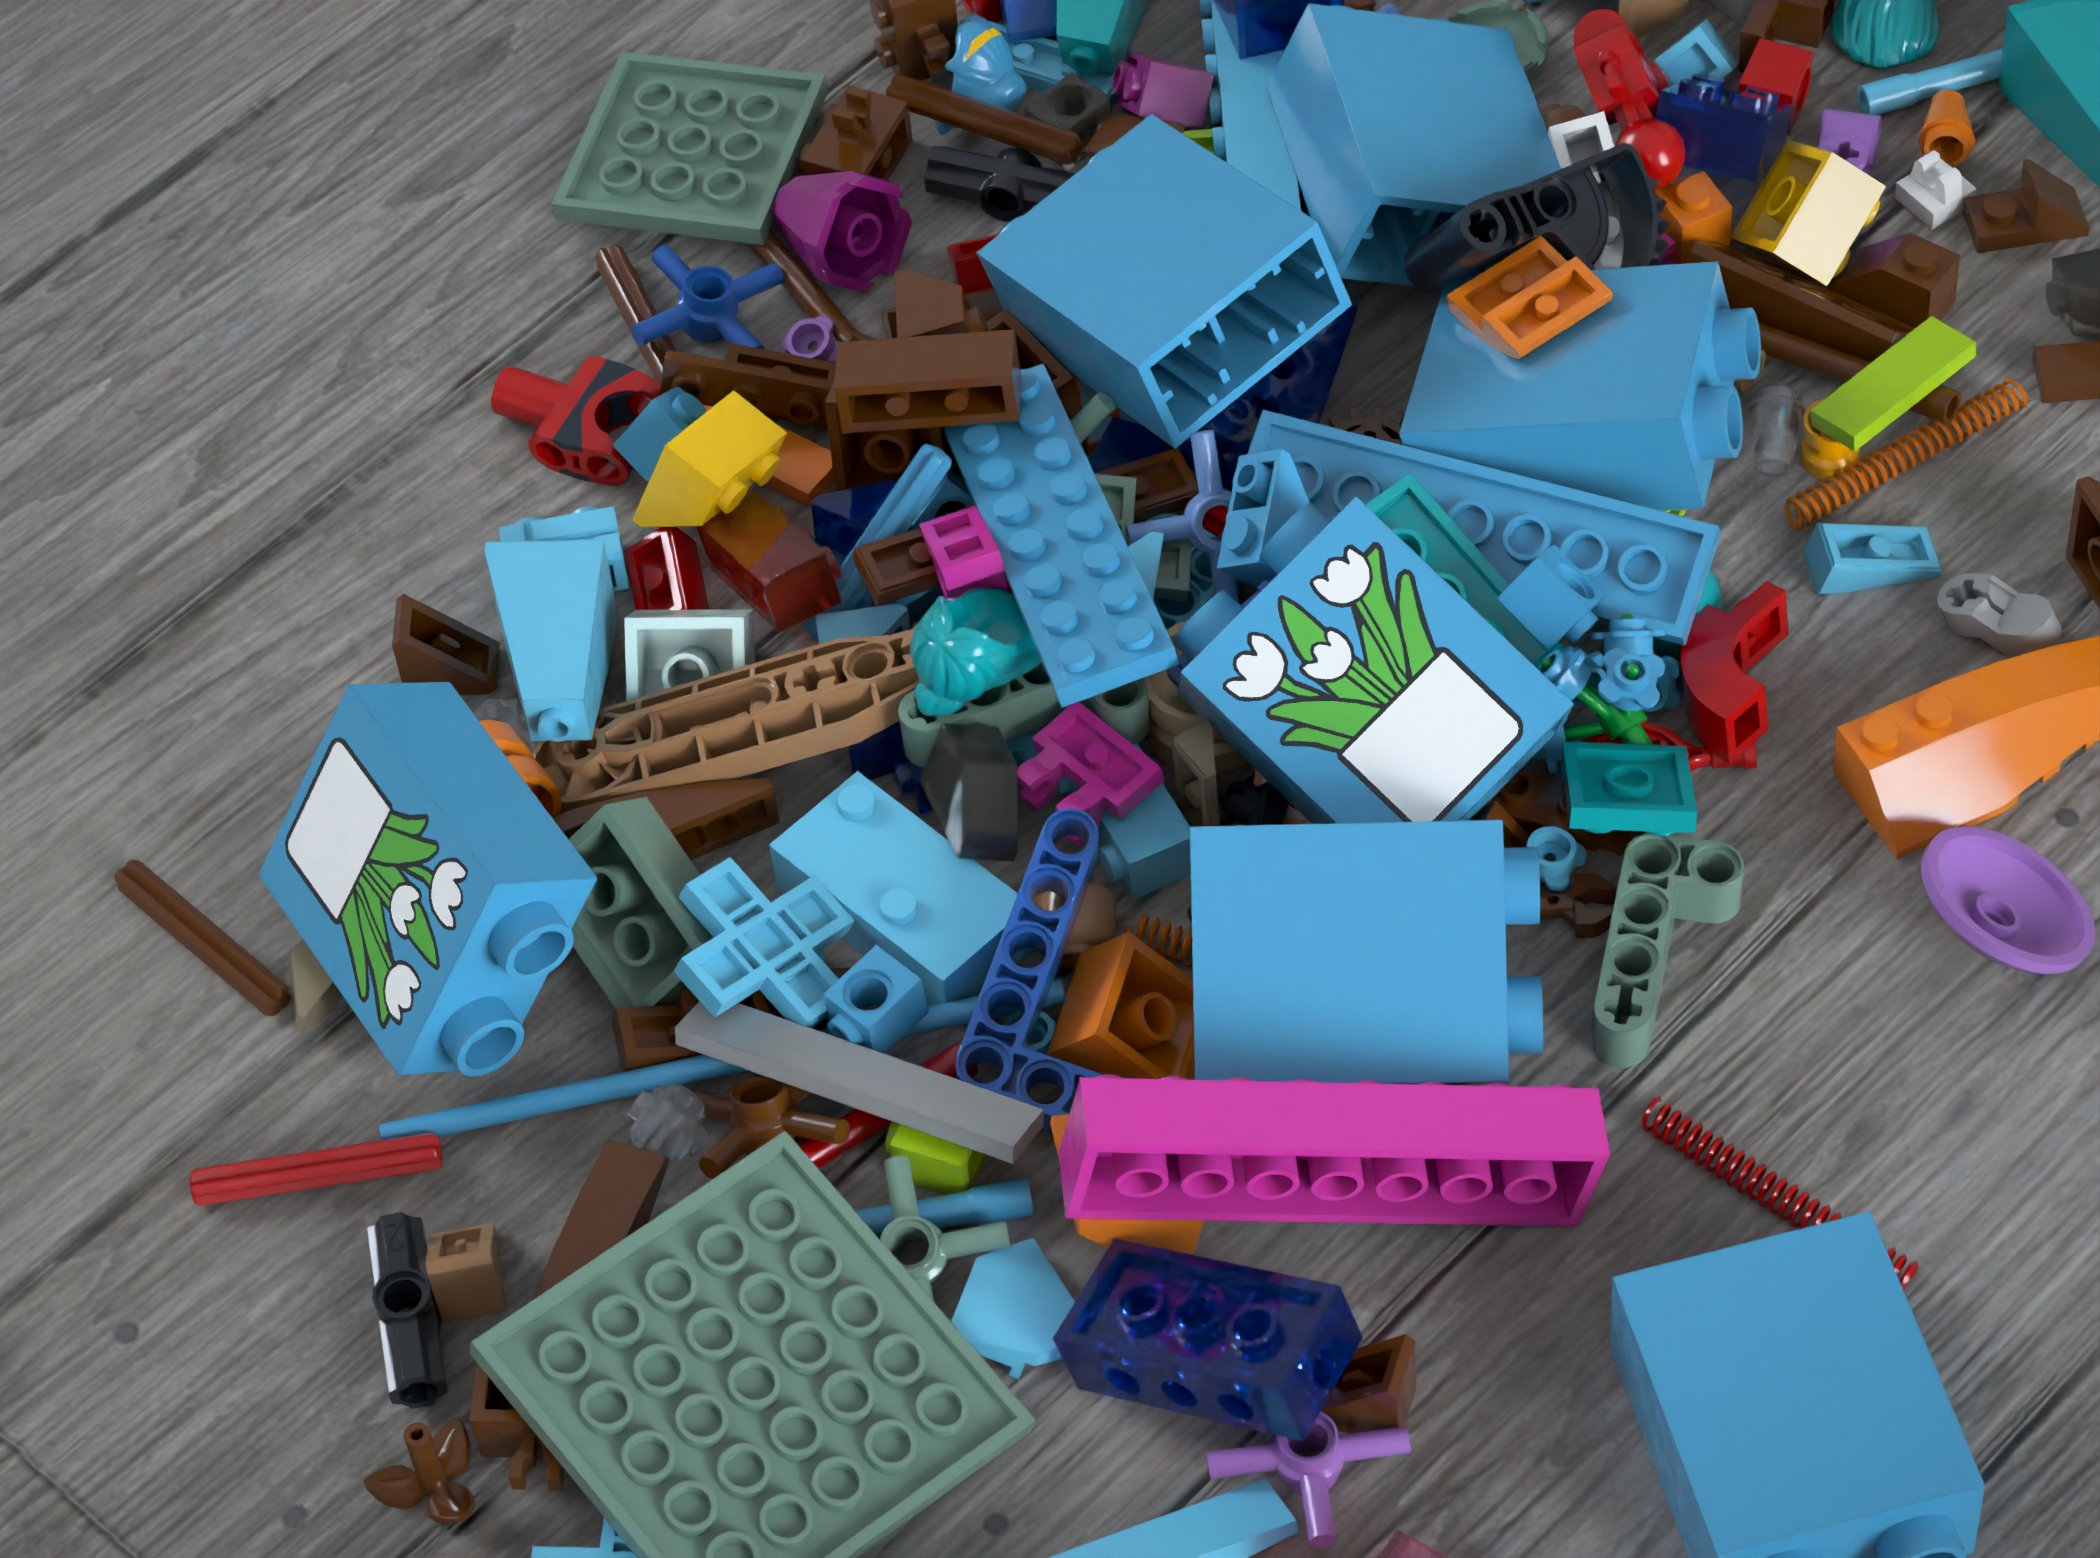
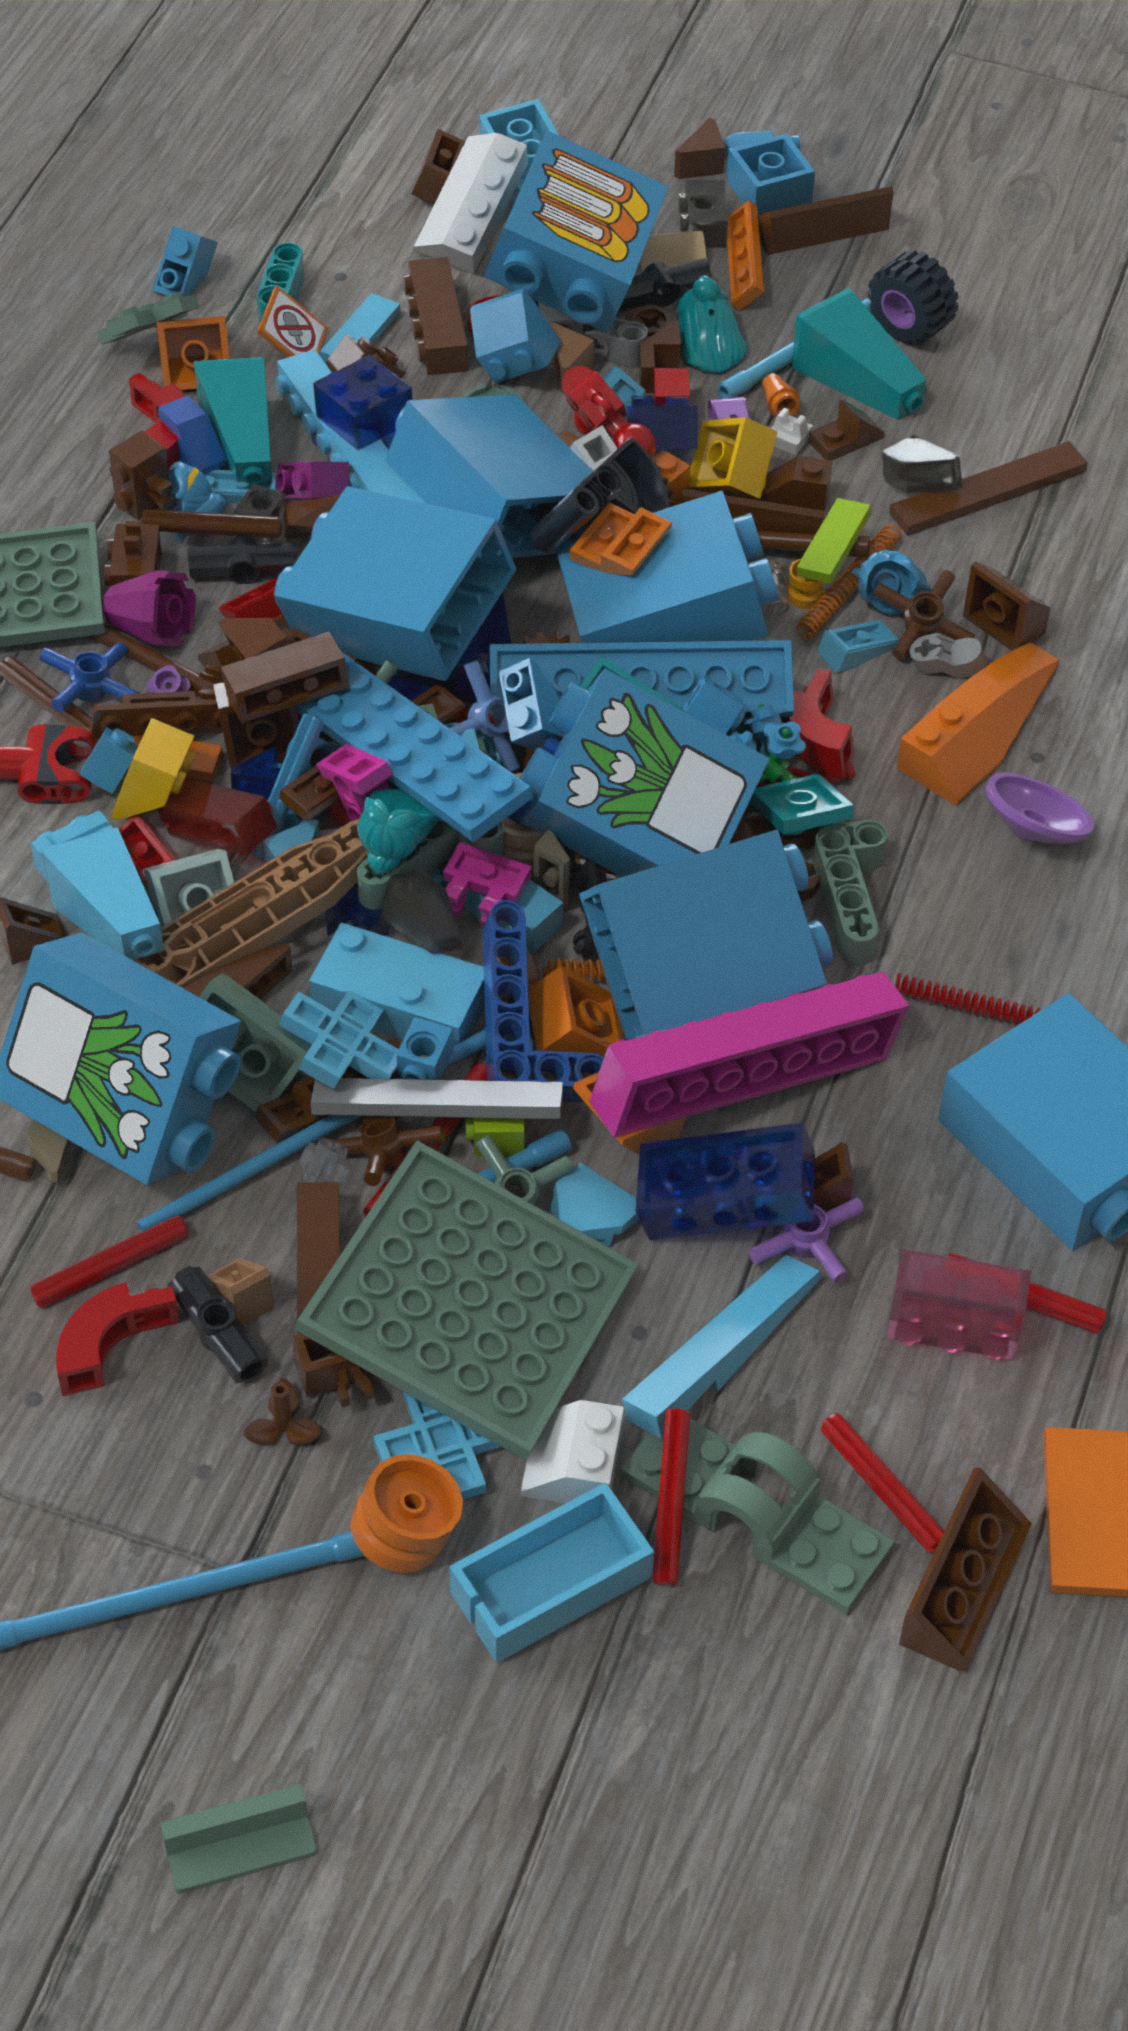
camera: 30 degrees left, 0 degrees up
none -> red arch [56,1282,179,1396]
none -> dark azure hair [852,550,933,617]
none -> reddish brown bar [873,570,975,660]

